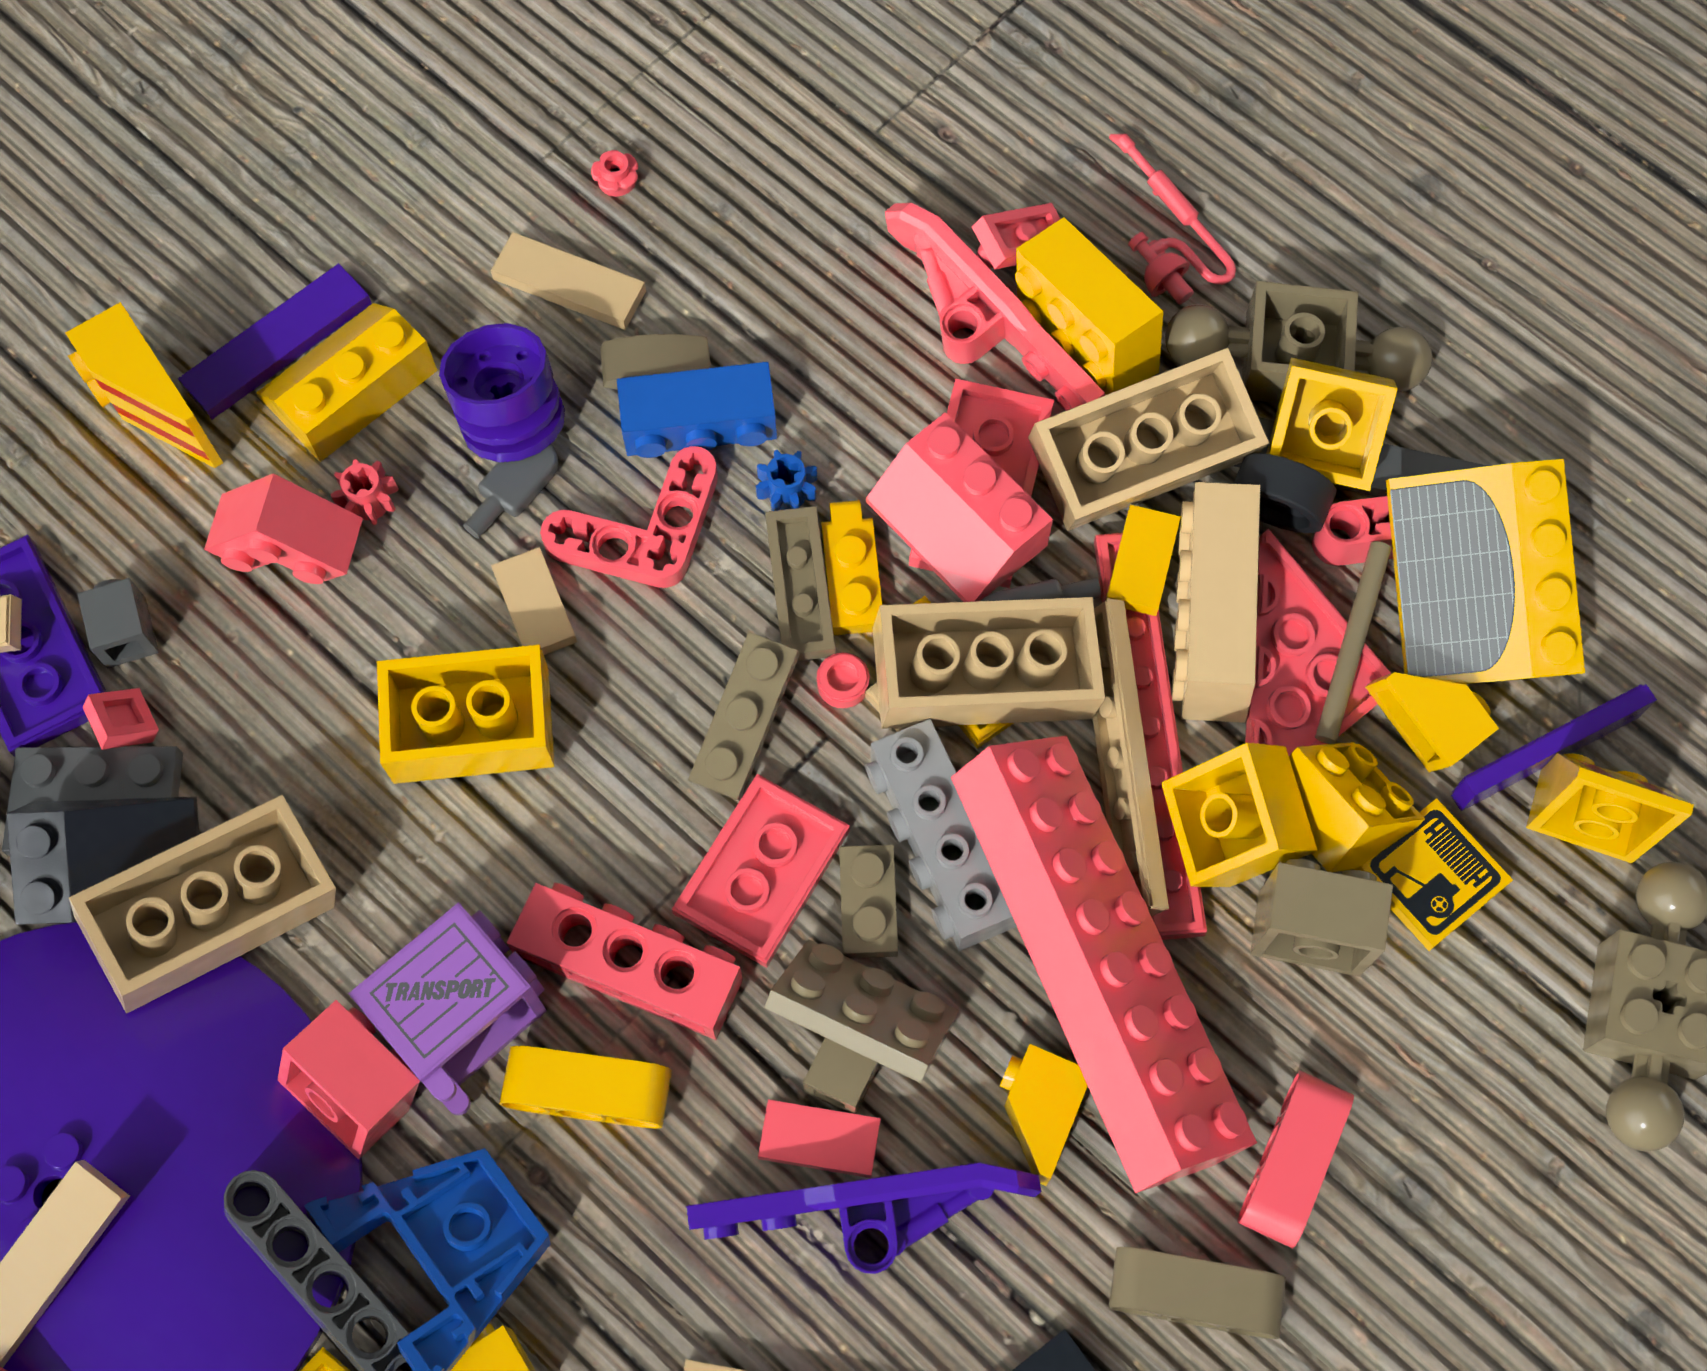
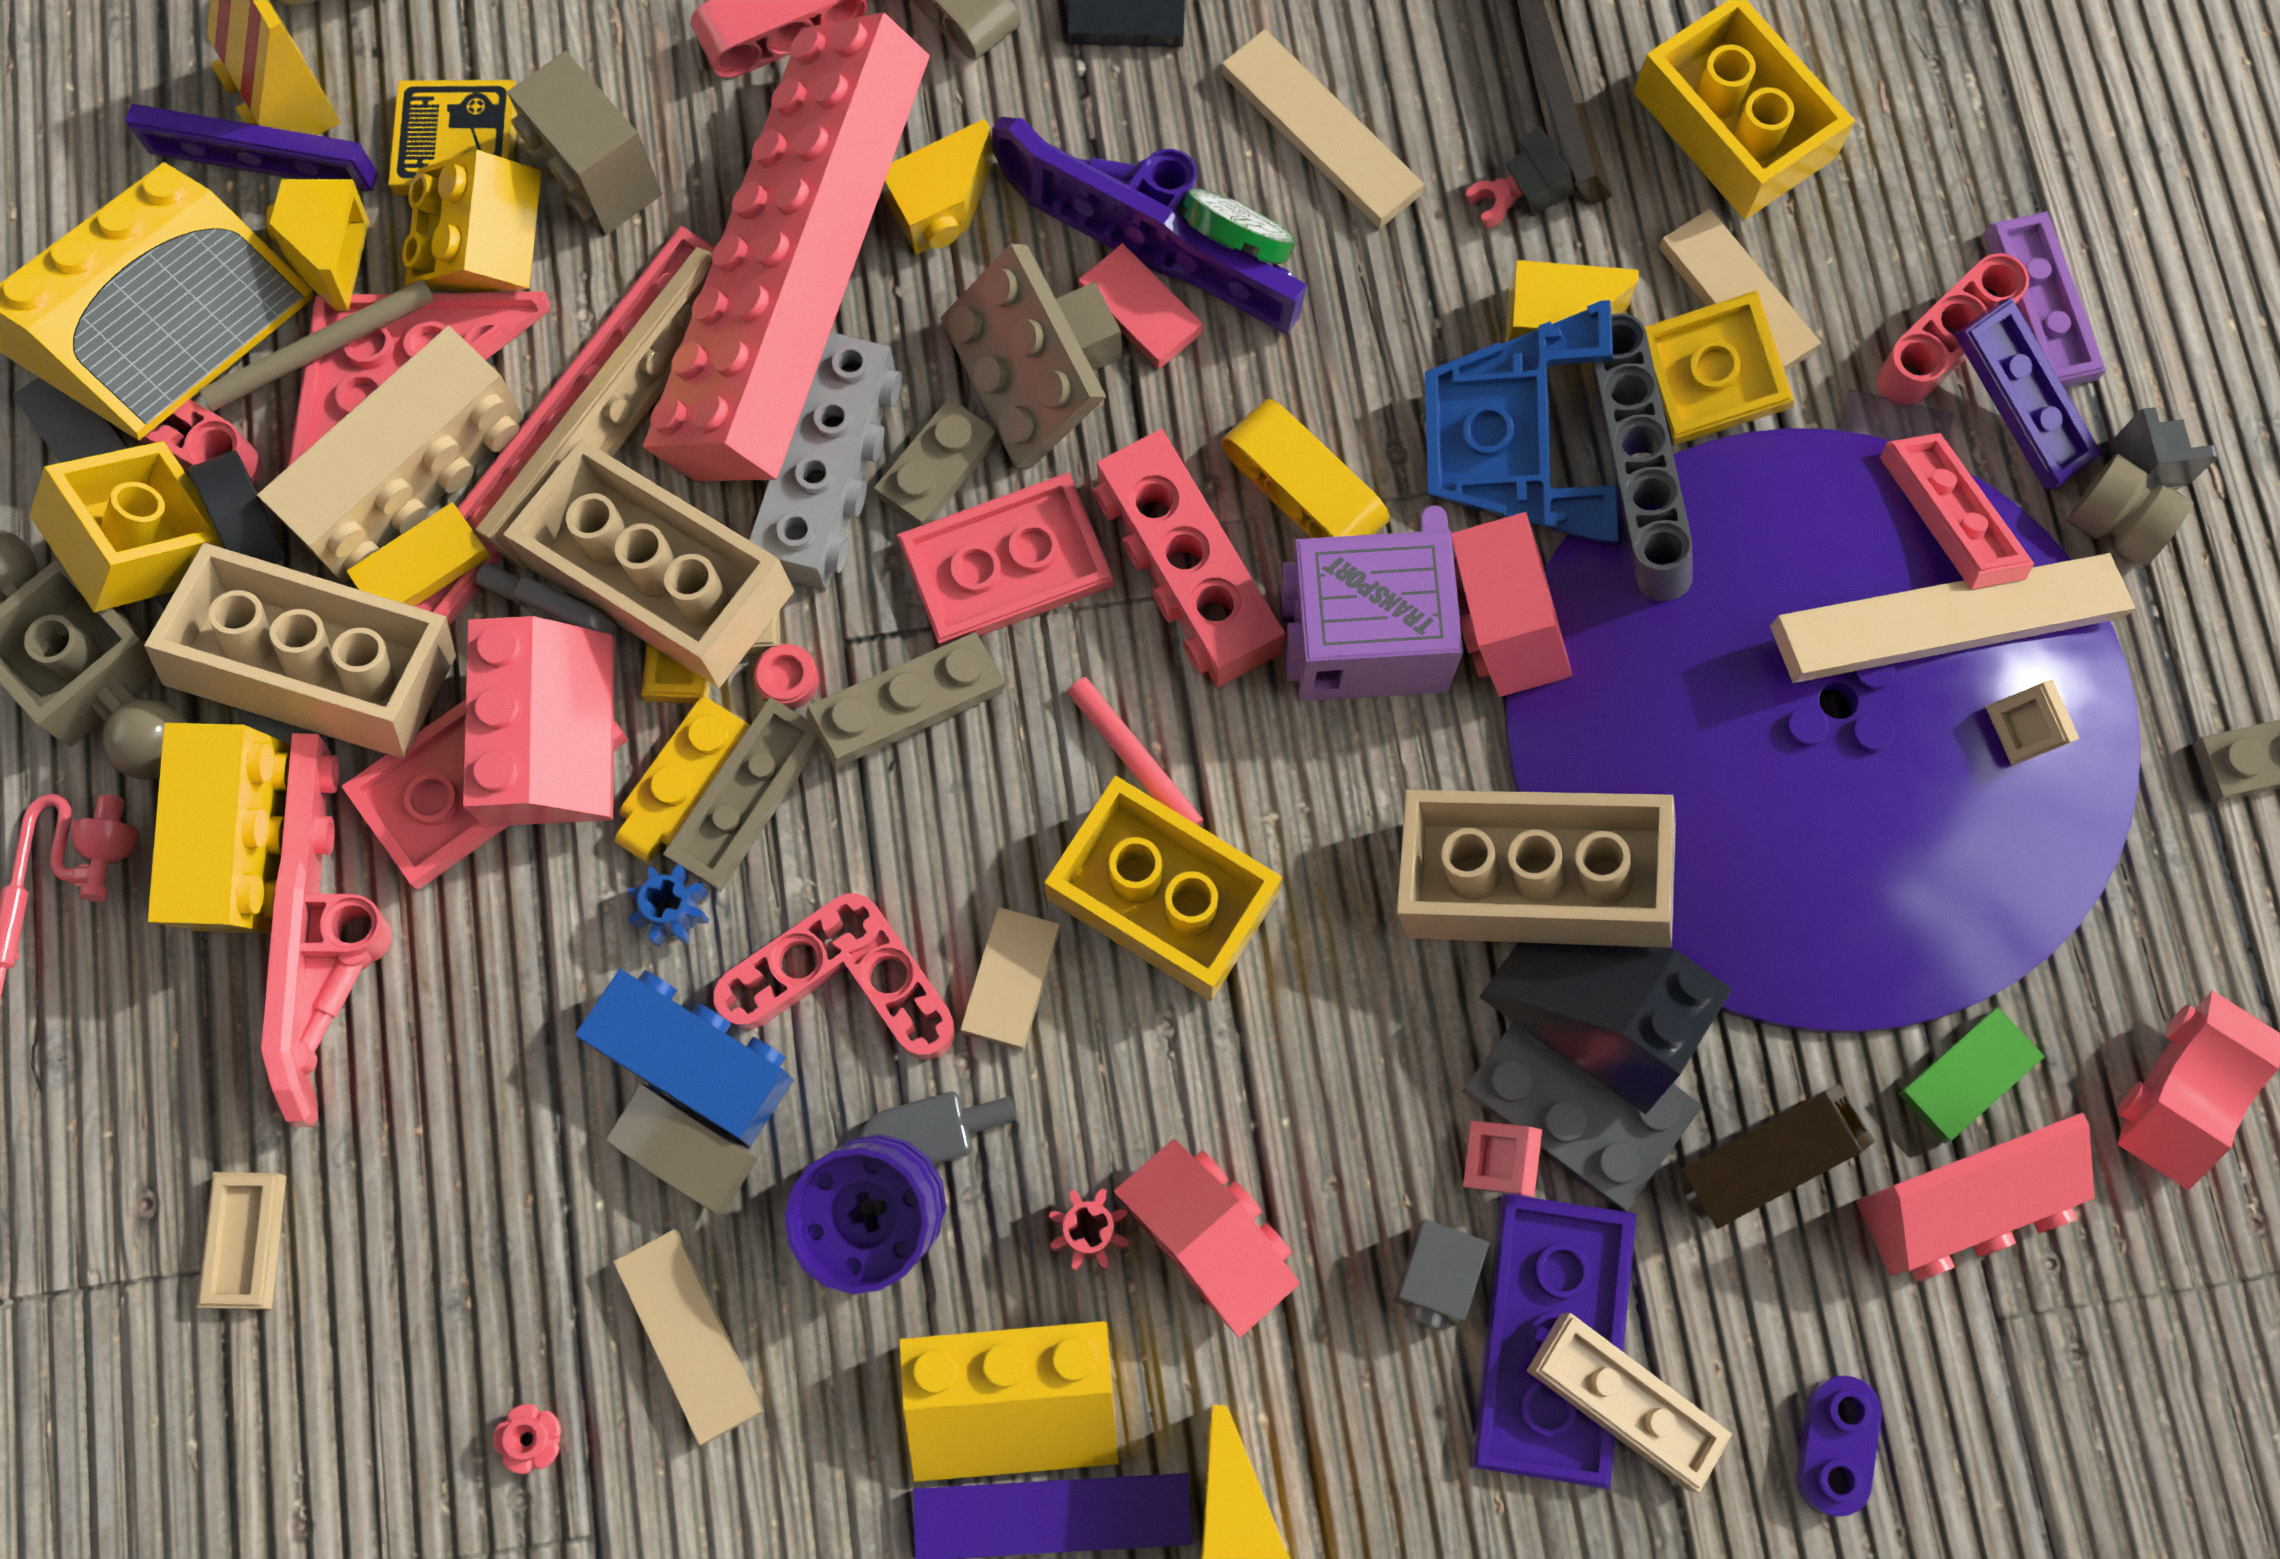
camera: 140 degrees left, 5 degrees up
coral tile [972,203,1061,270] -> none
yellow brick [1161,743,1318,887] -> none
none -> tan tile [197,1172,286,1310]
none -> coral bar [1067,677,1204,826]
none -> green tile [1179,188,1297,265]

